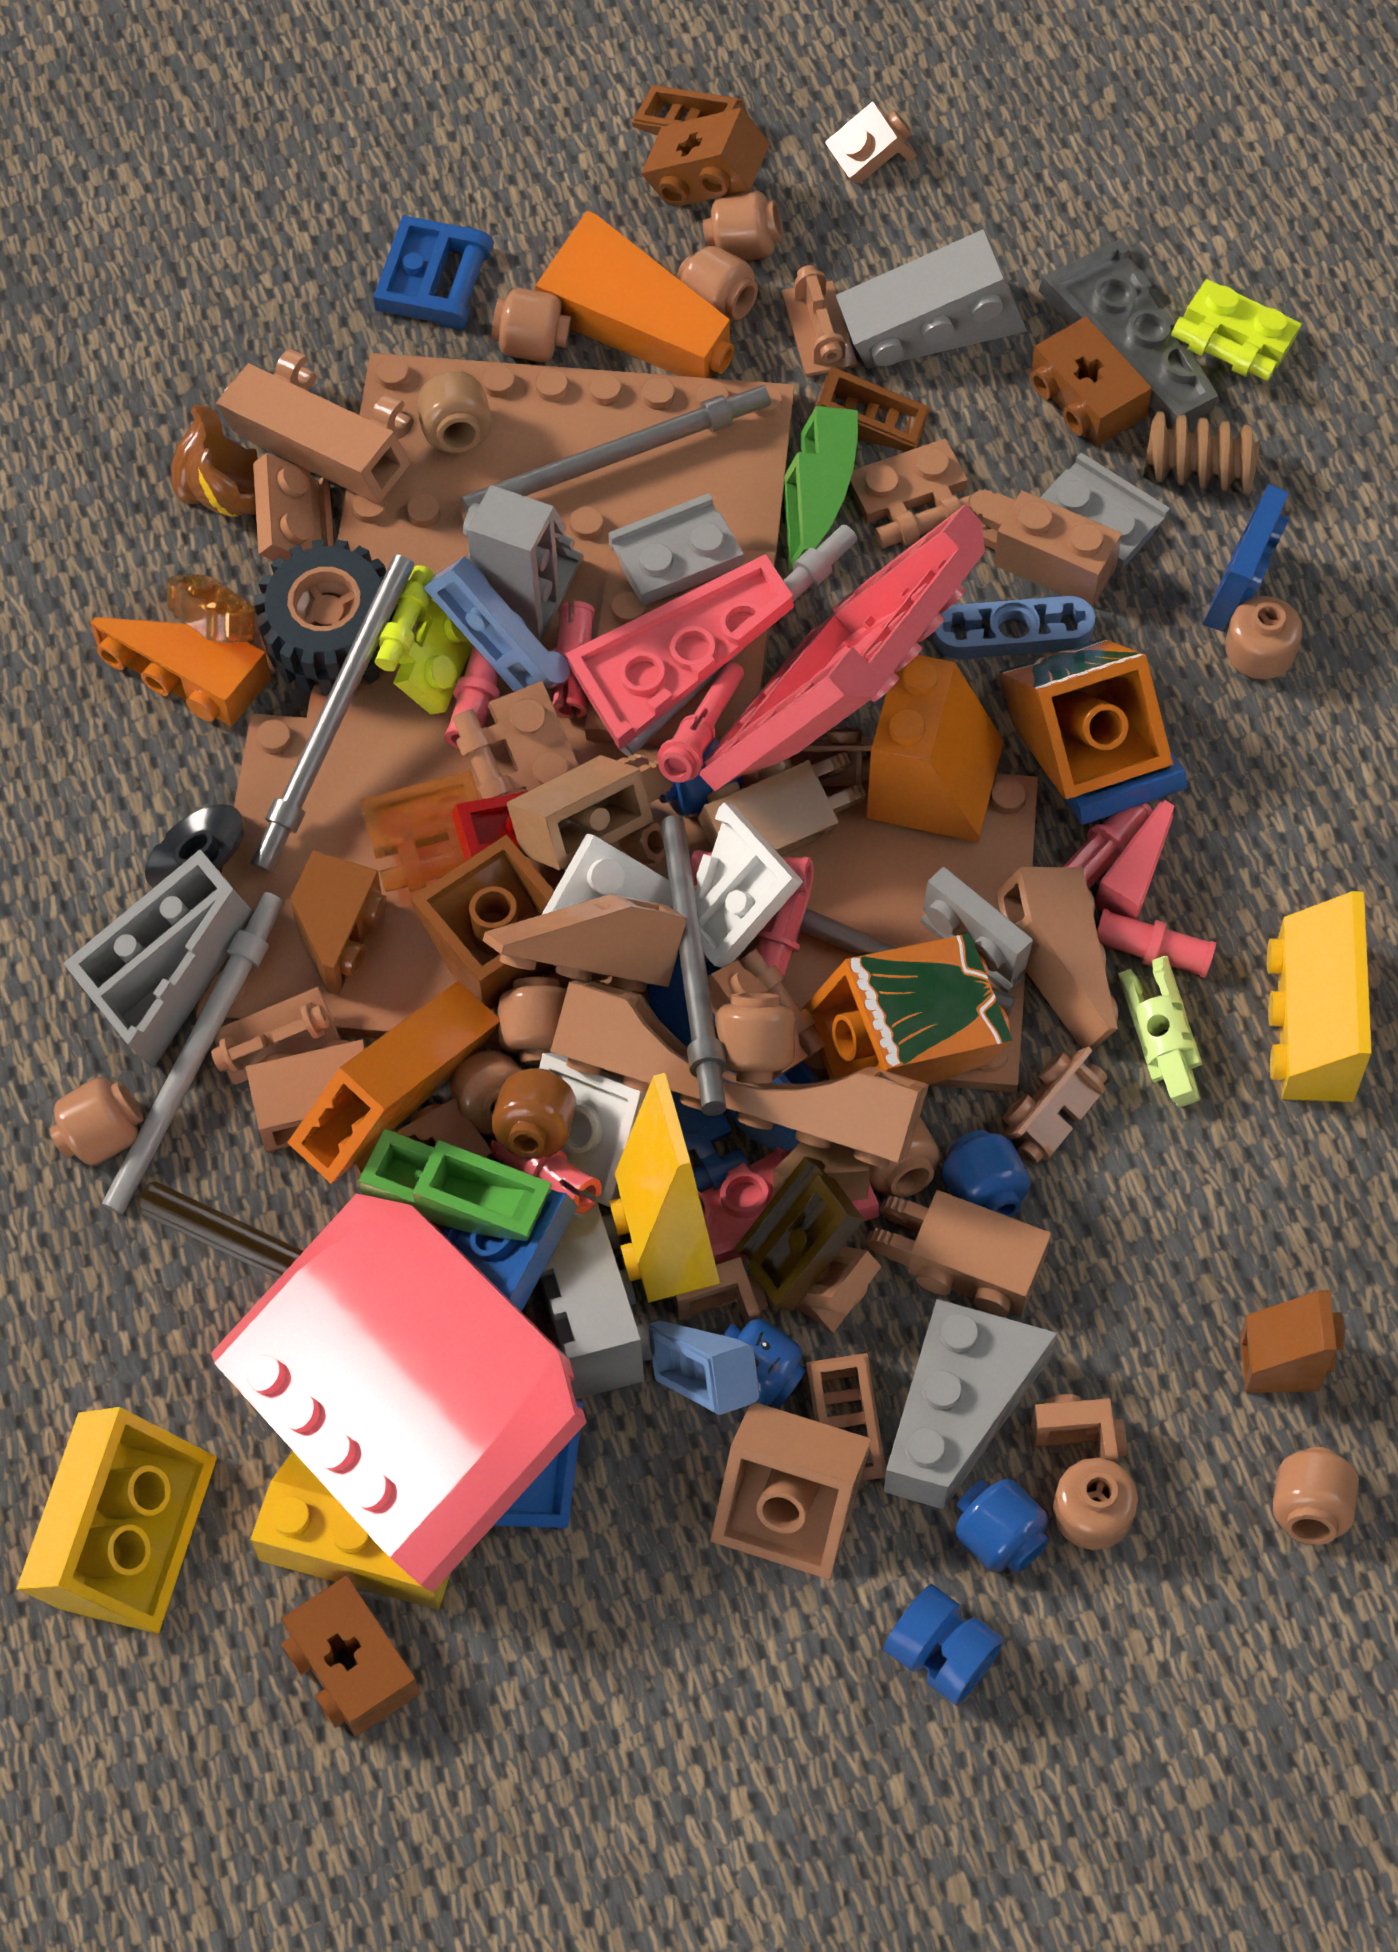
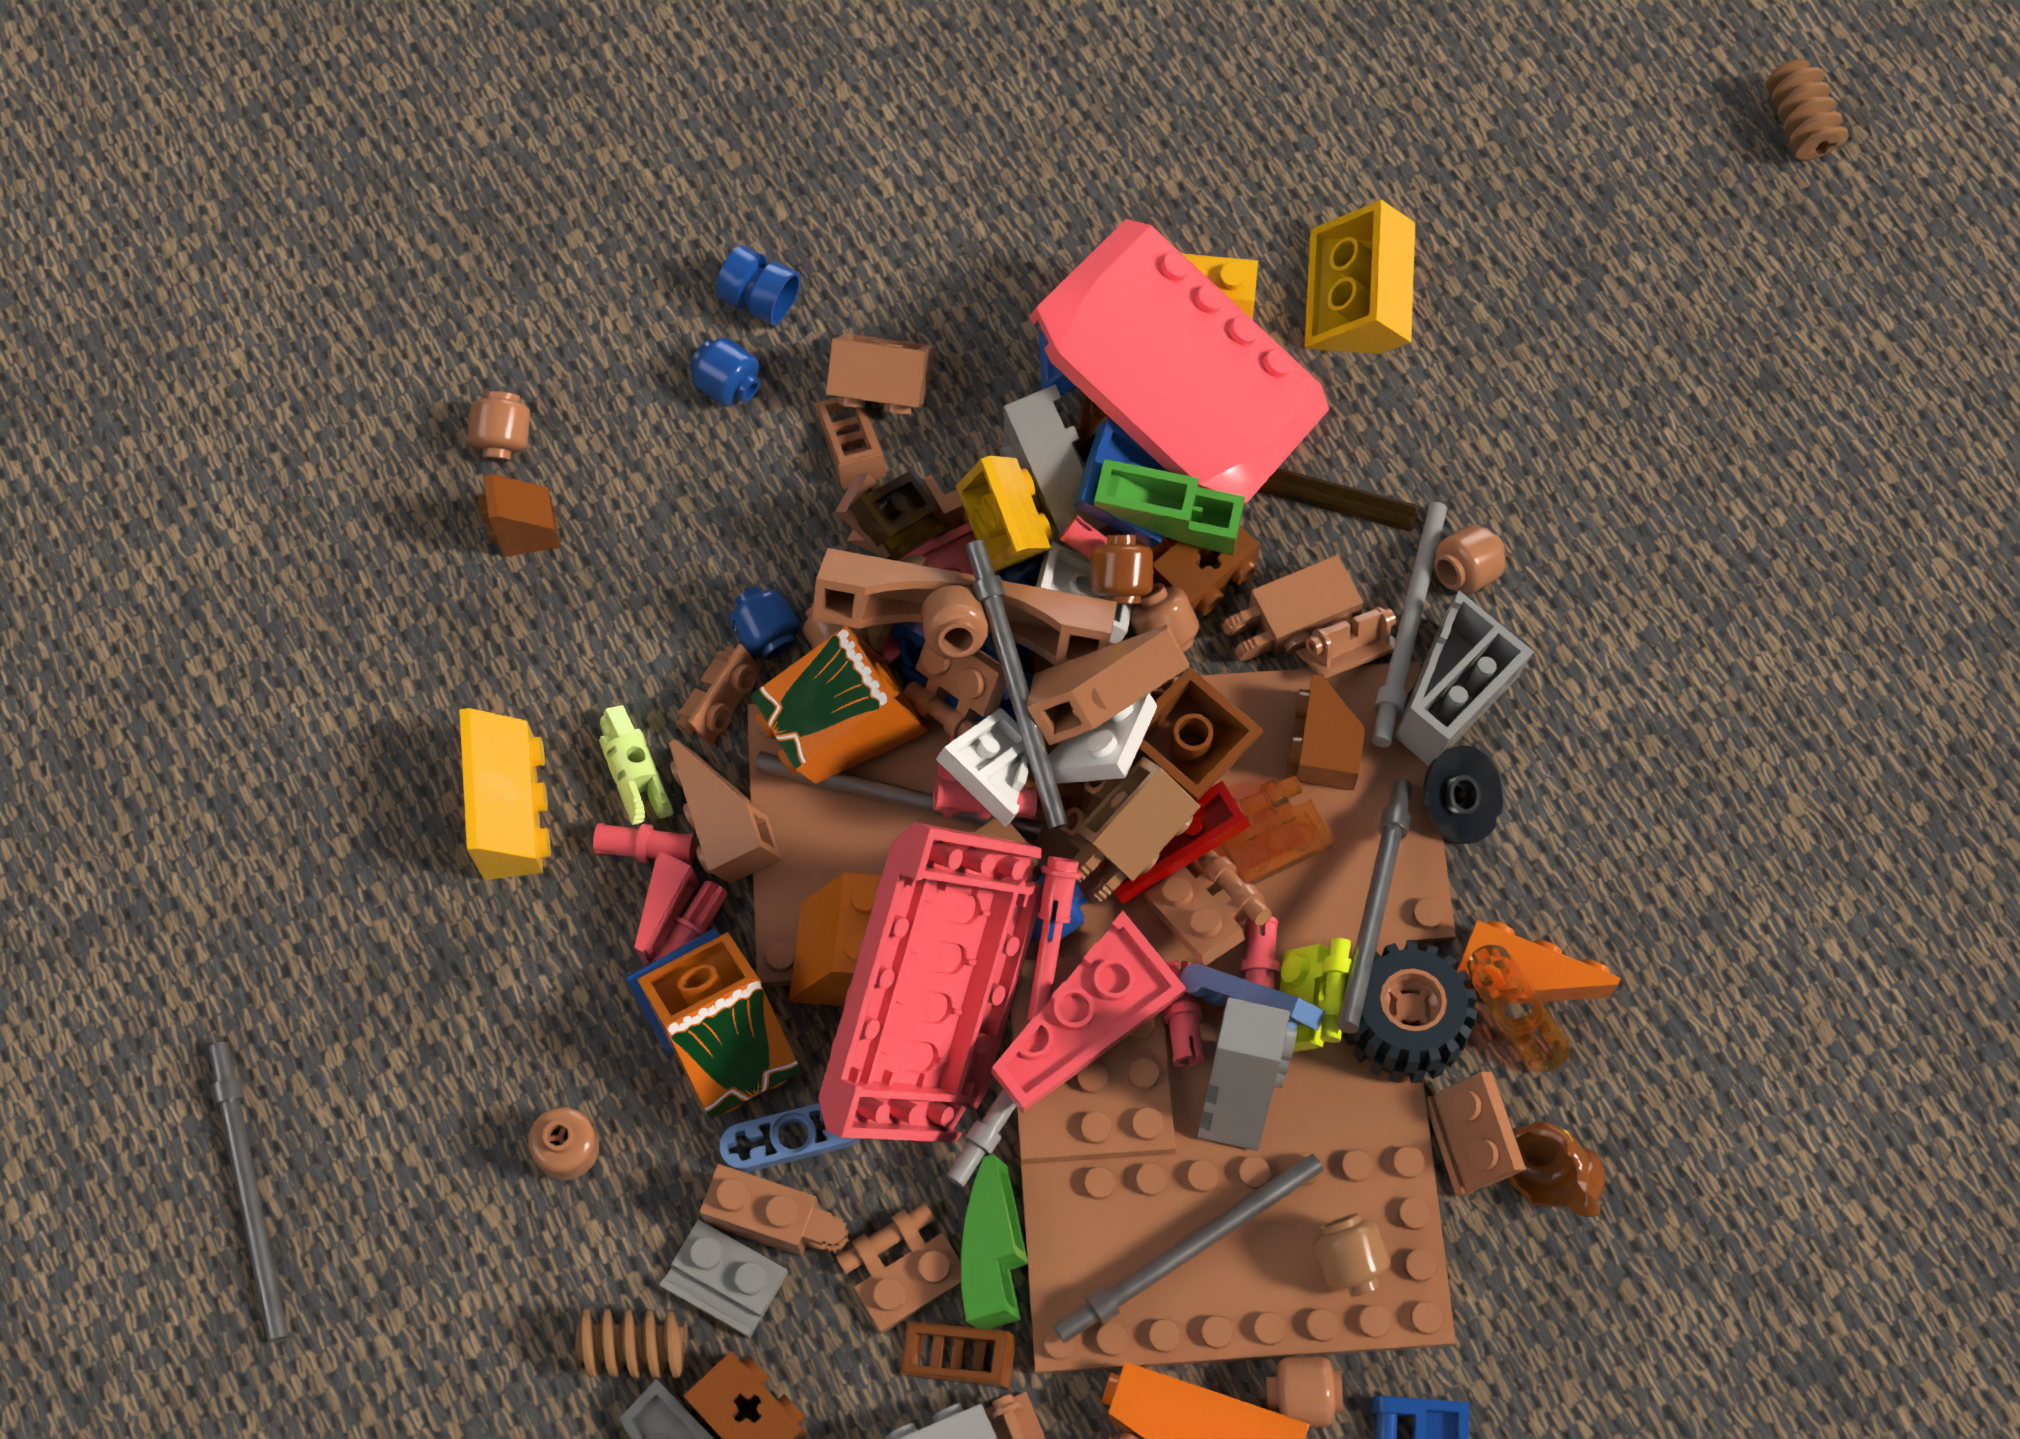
camera: 170 degrees right, 5 degrees up
nougat brick [216,349,414,504] -> none
dark orange brick [280,1575,420,1738] -> none
orange slope [287,981,500,1184] -> none
light grey plate [608,493,744,607] -> none
medium blue slope [648,1320,759,1415] -> none
blue head [723,1318,806,1409] -> none
nougat hinge [865,1190,1051,1317] -> none
light grey wedge [884,1299,1057,1509] -> none
light grey plate [920,866,1033,994] -> none
nougat bracket [1031,1394,1127,1464] -> none
nougat head [1052,1458,1139,1550] -> none
blue plate [1202,483,1289,632] -> none

